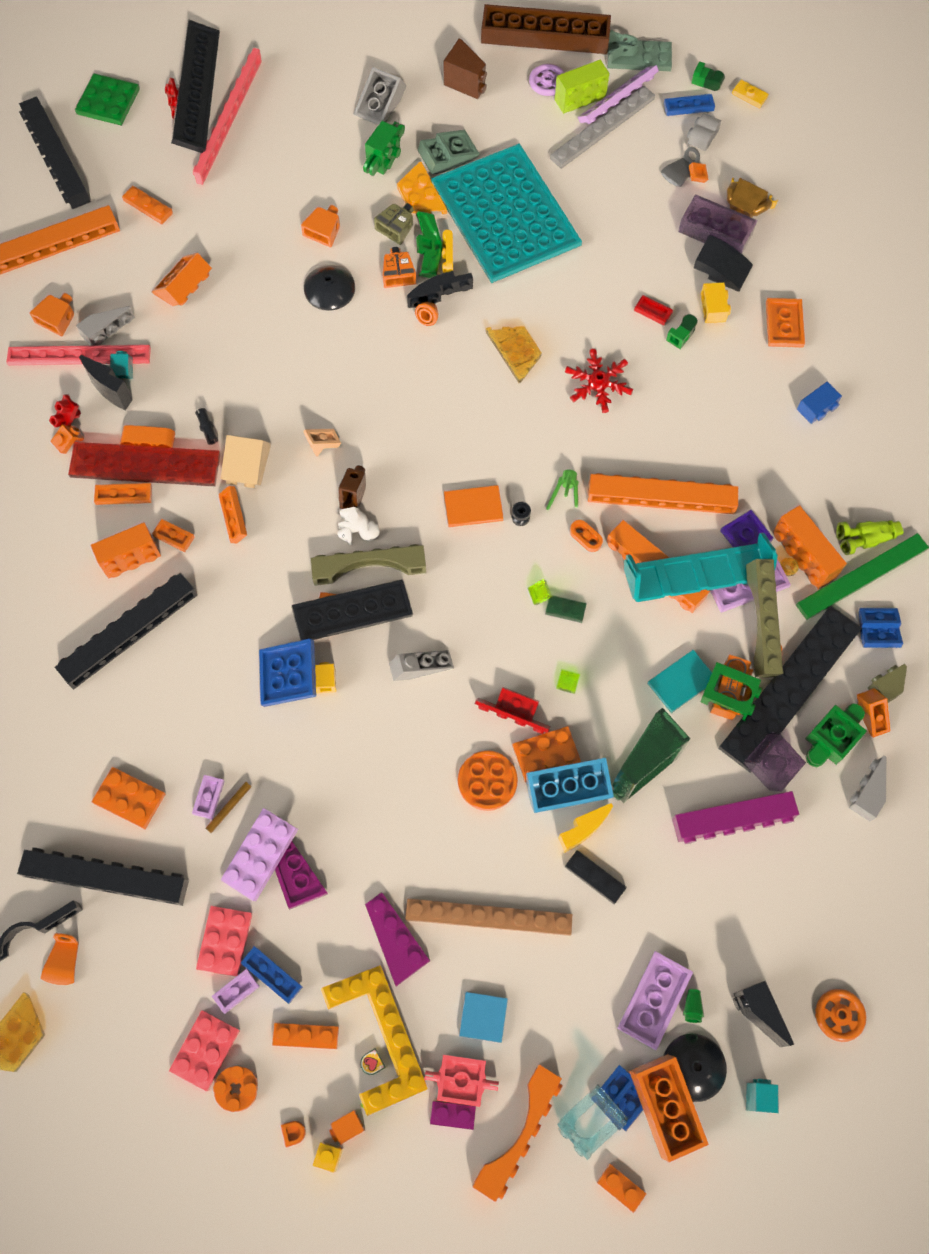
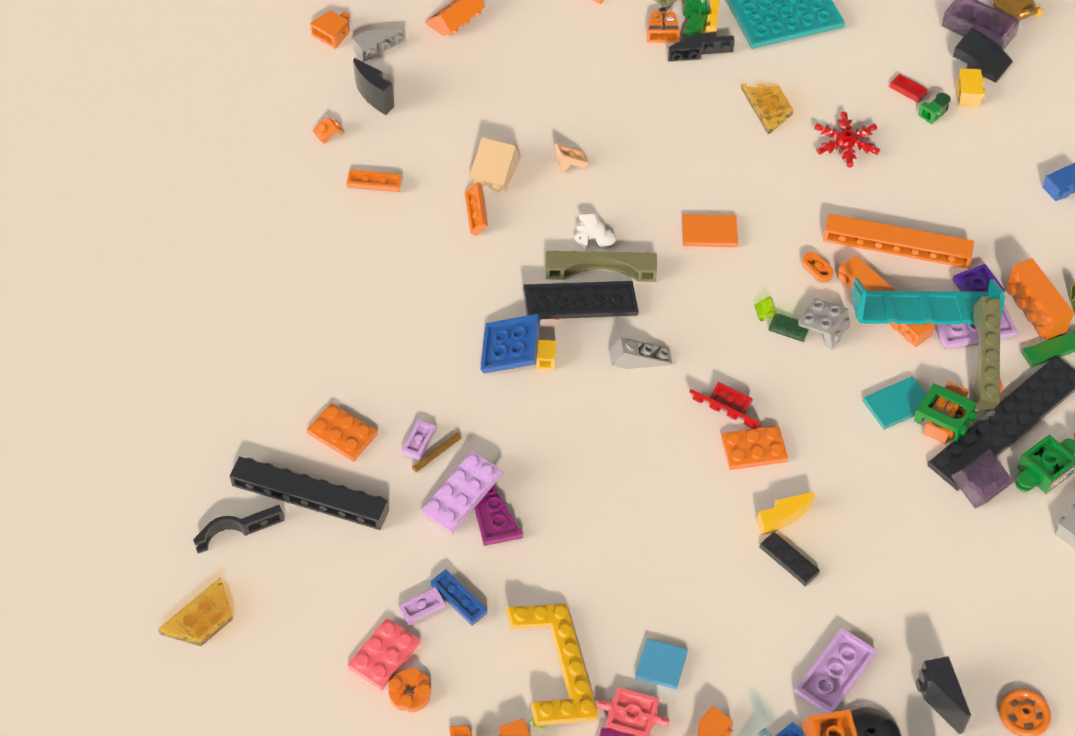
camera: 10 degrees right, 15 degrees down
coral tile [7,345,151,365] -> none
orange piece [41,933,79,985] -> none
red hips [49,394,81,427] -> none
black brick [54,572,197,690] -> none
clear red plate [68,442,220,487] -> none
orange brick [90,522,161,579] -> none
teal brick [110,351,133,379] -> none
orange beam [120,425,175,452] -> none
orange plate [152,519,195,552] -> none
black pin [195,408,218,445] -> none
coral plate [196,906,253,977] -> none
orange plate [272,1023,339,1049] -> none
black dish [304,265,355,311] -> none
reddish brown torso [339,465,366,509] -> none
tile [360,1048,386,1075] -> none
magenta wing [365,892,430,987] -> none
medium nougat plate [405,899,573,936] -> none
orange brick [415,302,439,326] -> none
orange tile [458,751,518,811] -> none
black wheel [512,502,531,526] -> none
dark azure brick [526,758,614,813] -> none
bright green plant [546,469,579,510] -> none
clear neon green tile [556,669,580,694] -> none
clear green windscreen [612,708,691,803] -> none
magenta brick [672,791,800,844] -> none
green cone [683,989,704,1023] -> none
orange plate [766,298,805,348] -> none
clear yellow plate [780,558,799,576] -> none
none -> light grey bracket [798,298,851,349]

